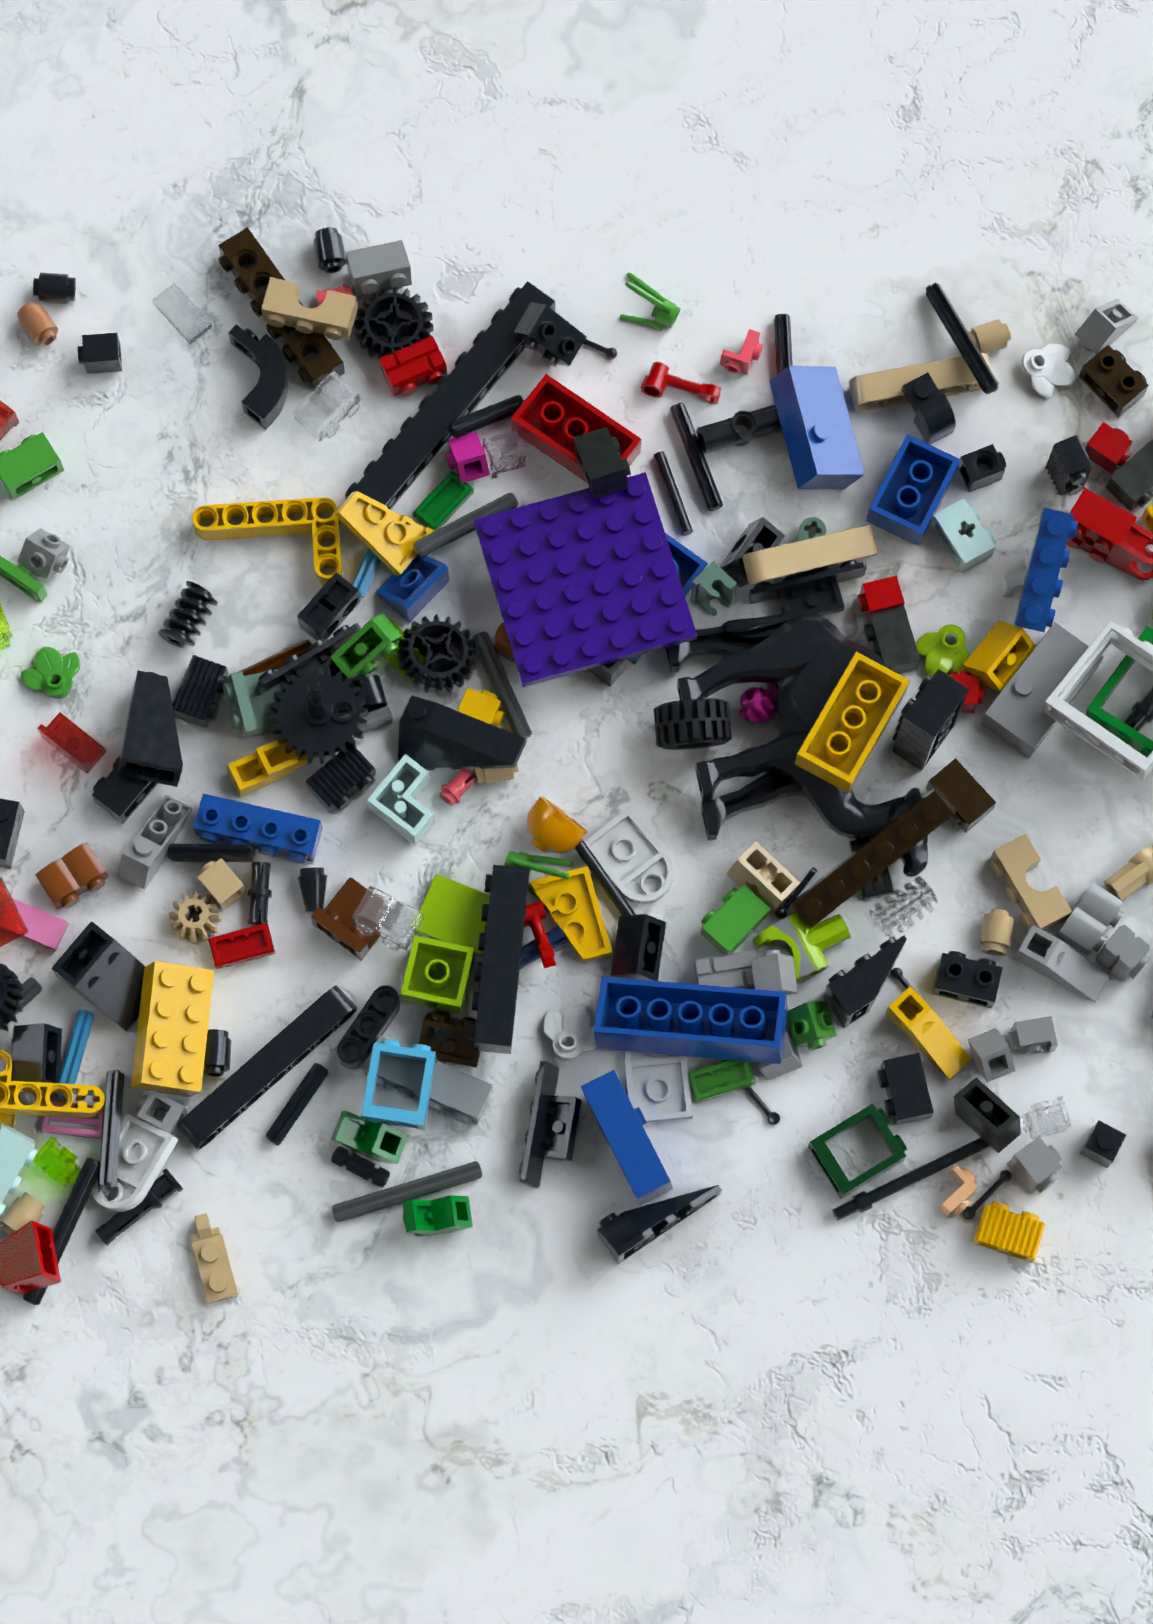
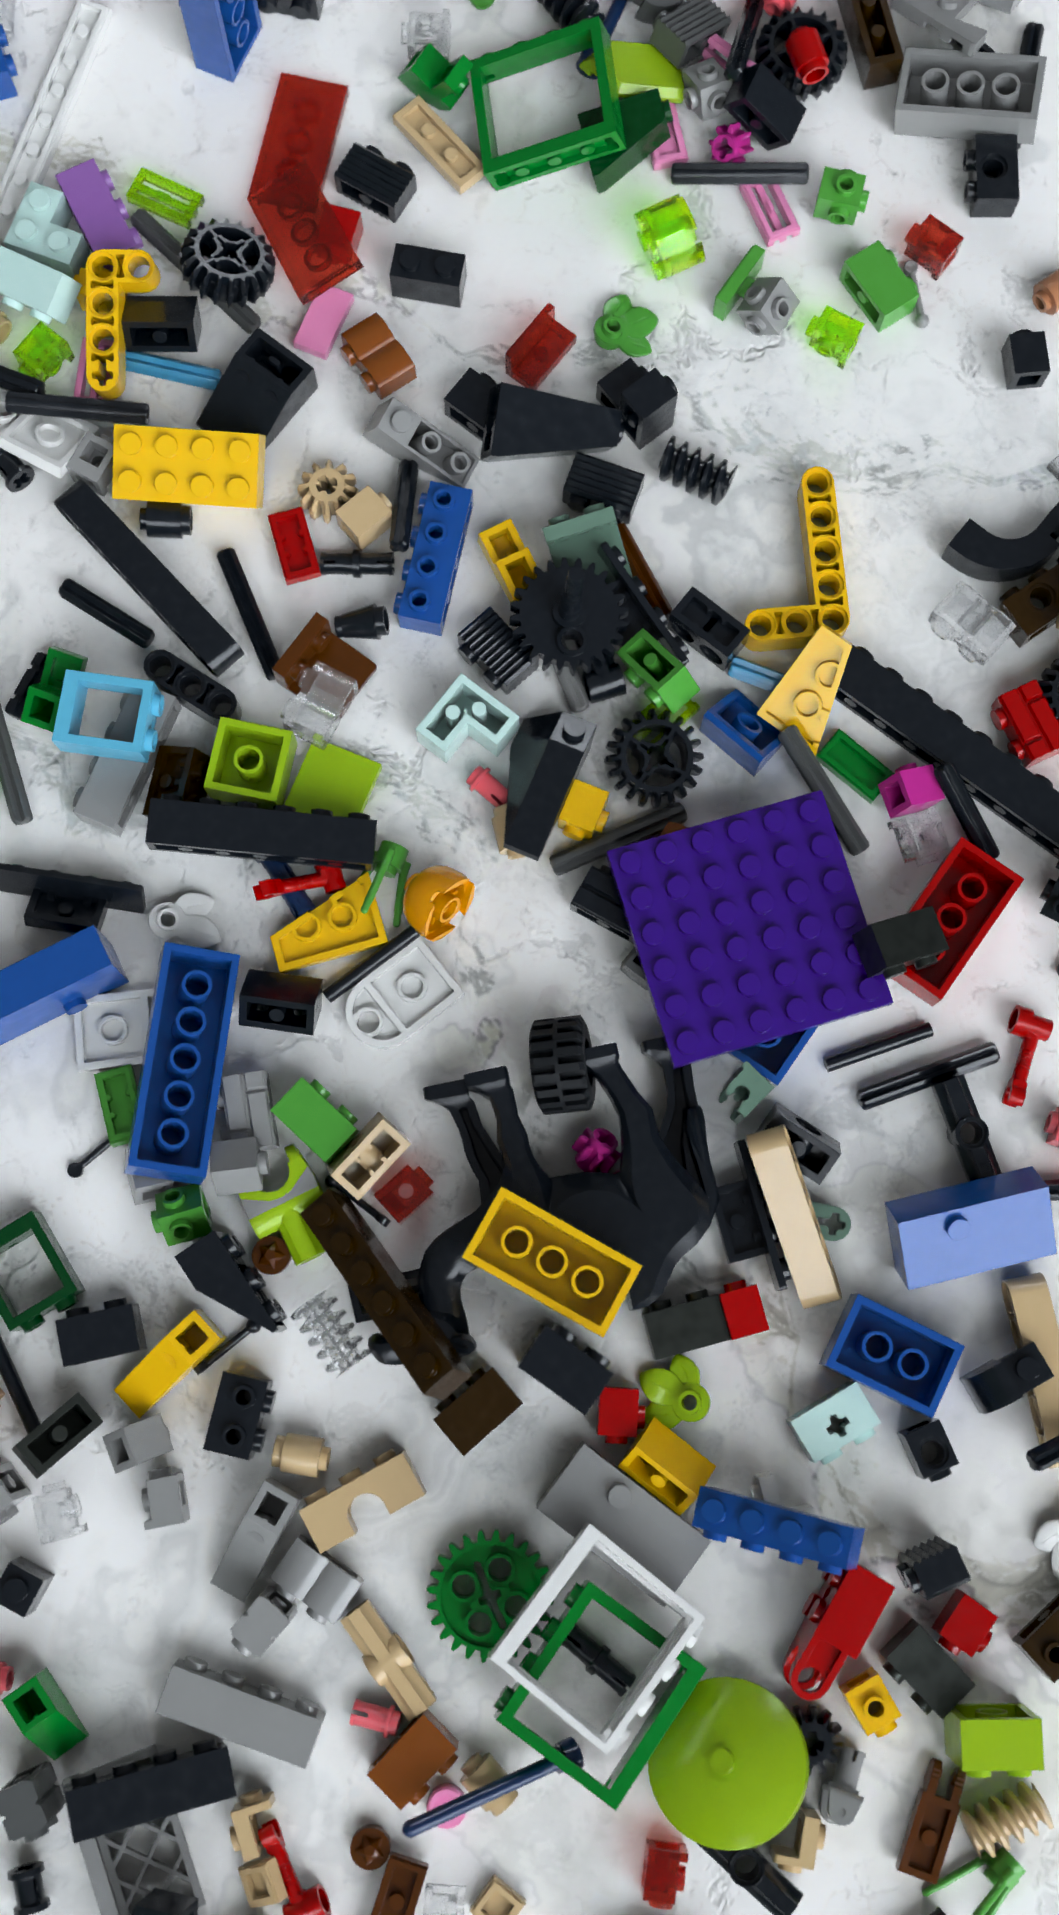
camera: 90 degrees right, 5 degrees up
none -> black axle [217,548,280,681]
none -> reddish brown tile [252,1236,291,1275]
none -> clear red brick [373,1164,434,1225]
none -> green gear [426,1528,554,1663]
none -> black brick [570,865,634,944]
none -> black brick [596,358,678,450]
none -> clear neon green brick [805,305,864,369]
none -> light grey hinge [903,260,929,328]

